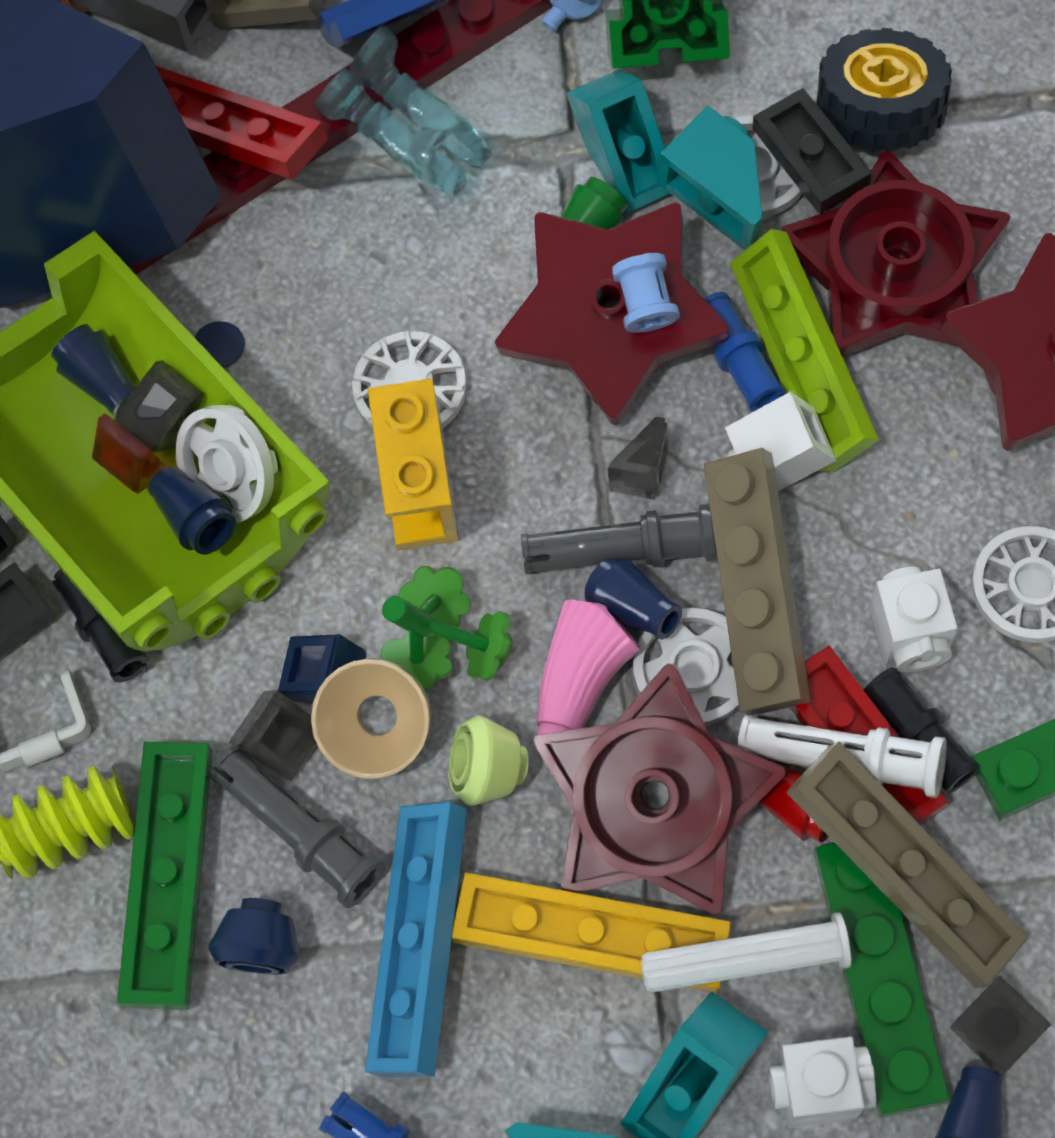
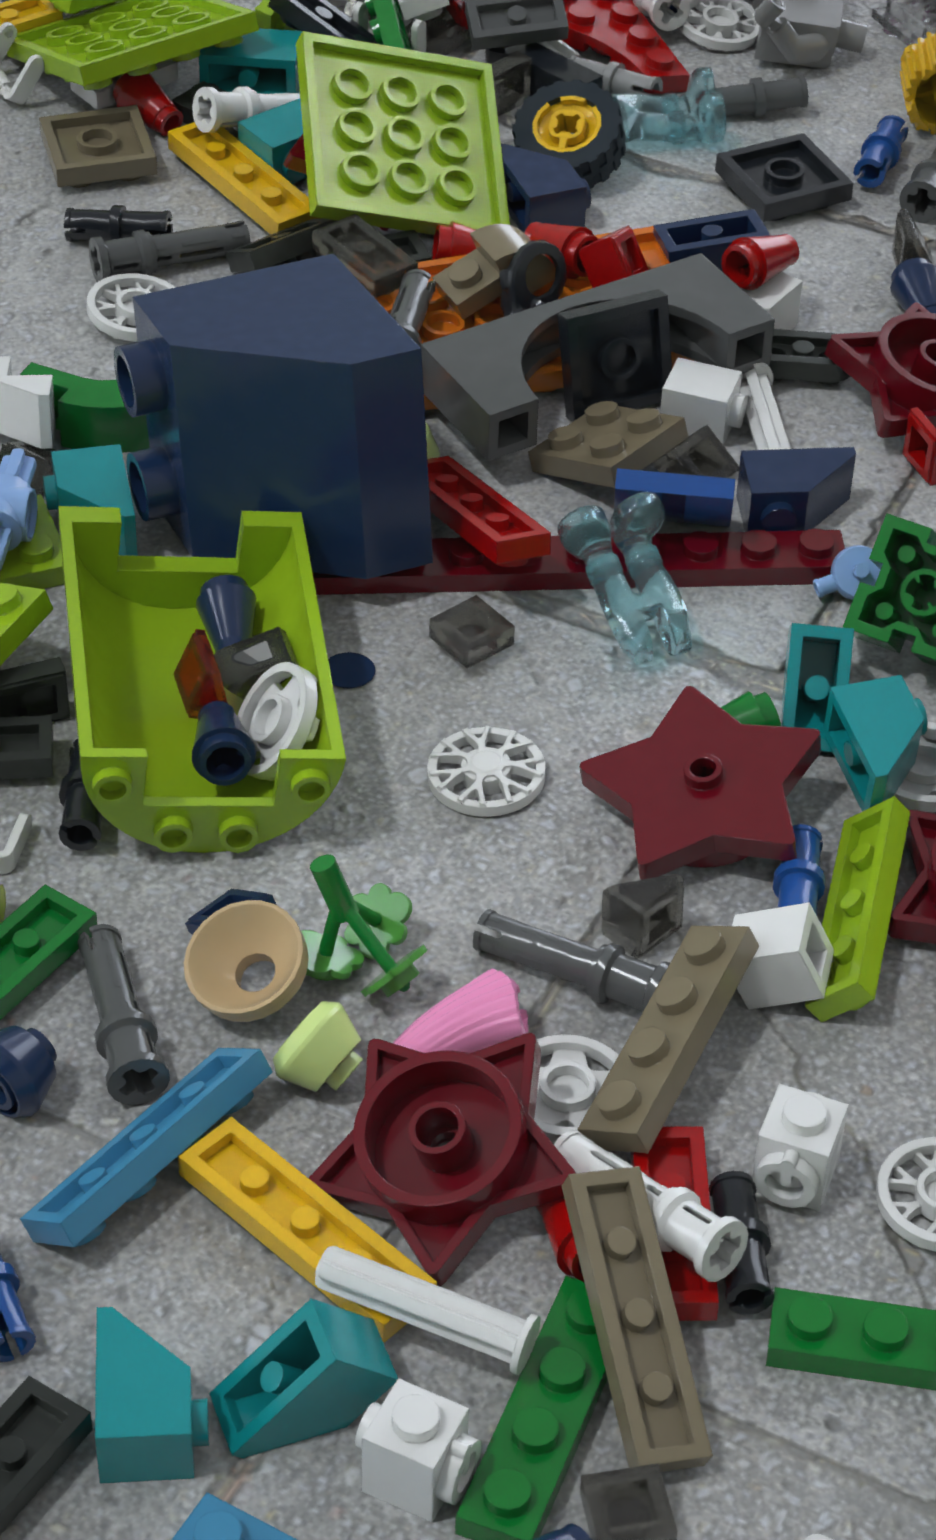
camera: 25 degrees right, 25 degrees down
clear smoke slope [229,690,317,781] -> none
yellow panel [367,378,459,550] -> none
dark blue cone [584,558,682,640] -> none
light blue bush [612,253,680,333] -> none
none -> clear smoke plate [429,595,515,669]

